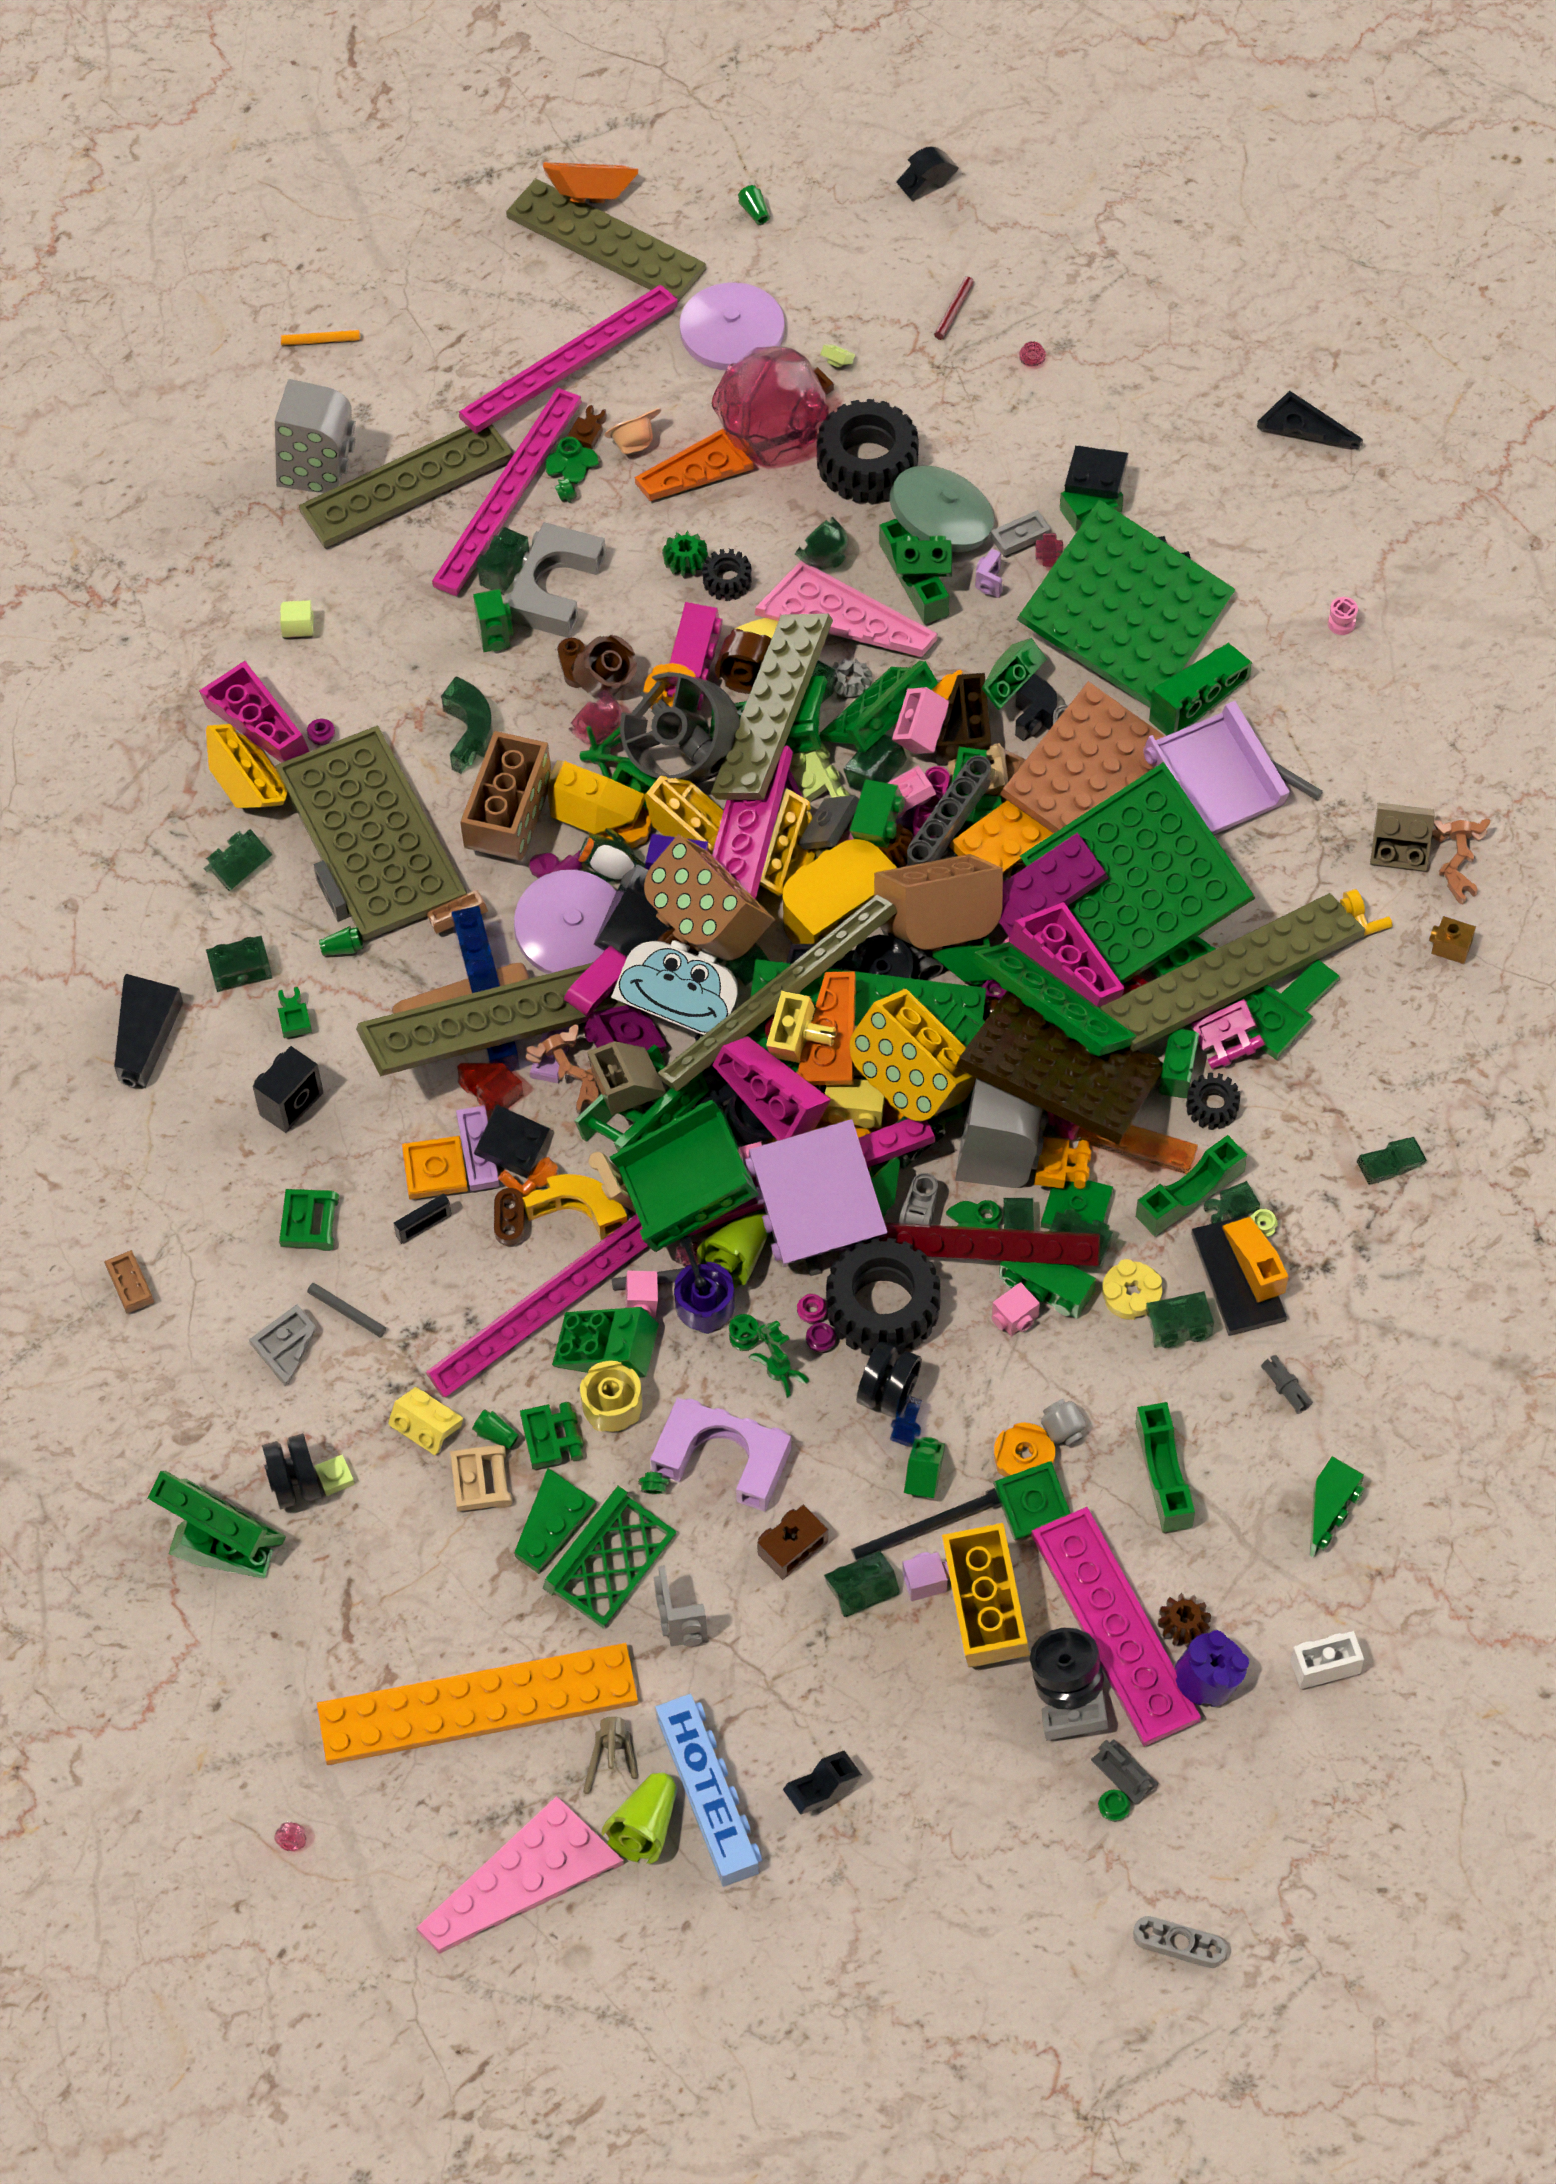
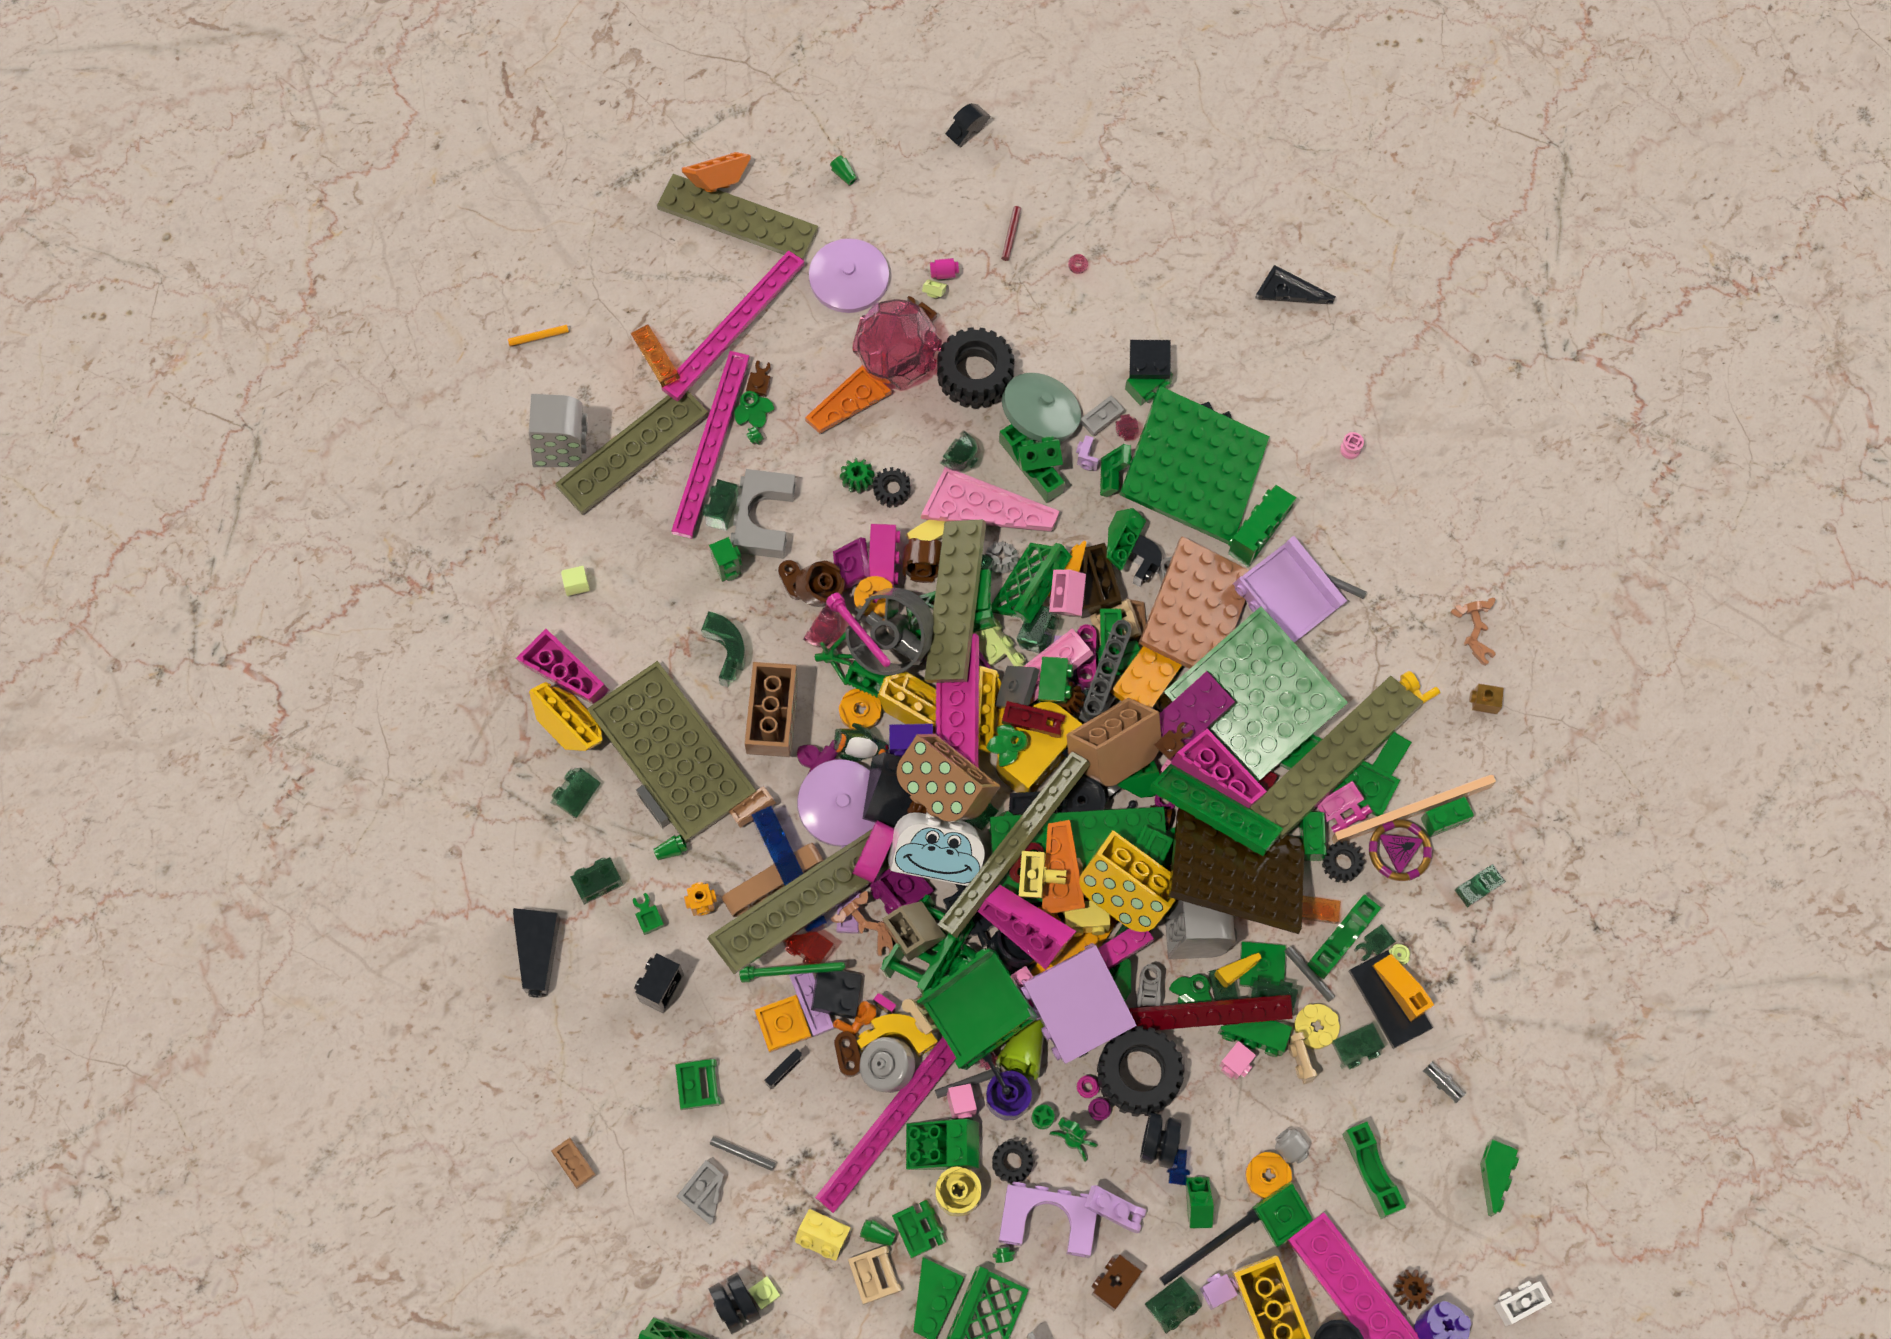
camera: 15 degrees left, 10 degrees up
magenta plate [307,718,335,745] -> none
yellow wedge [547,760,645,836] -> none
light nougat piece [604,408,661,454] -> none
light orange plate [1034,1136,1092,1189] -> none
dark tan slope [1370,802,1435,871] -> none
none -> clear orange plate [630,324,680,388]
none -> light orange brick [684,882,717,916]
none -> green piece [739,962,846,983]
none -> dark pink piece [826,593,891,667]
none -> magenta plate [833,537,870,591]
none -> light grey wheel [860,1037,915,1093]
none -> dark pink tile [873,993,896,1014]
none -> dark pink brick [930,258,959,280]
none -> green plate [986,724,1028,767]
none -> black tyre [992,1140,1033,1184]
none -> dark red plate [1001,701,1066,738]
none -> lavender plate [1085,1185,1146,1233]
none -> green plate [1100,444,1132,497]
none -> reddish brown plate [1154,722,1194,761]
none -> yellow slope [1214,953,1261,988]
none -> dark grey bar [1284,946,1335,1002]
none -> tan plate [1288,1032,1317,1084]
none -> light nougat tile [1332,775,1496,844]
none -> piece [1369,820,1432,881]
none -> green brick [1421,797,1474,837]

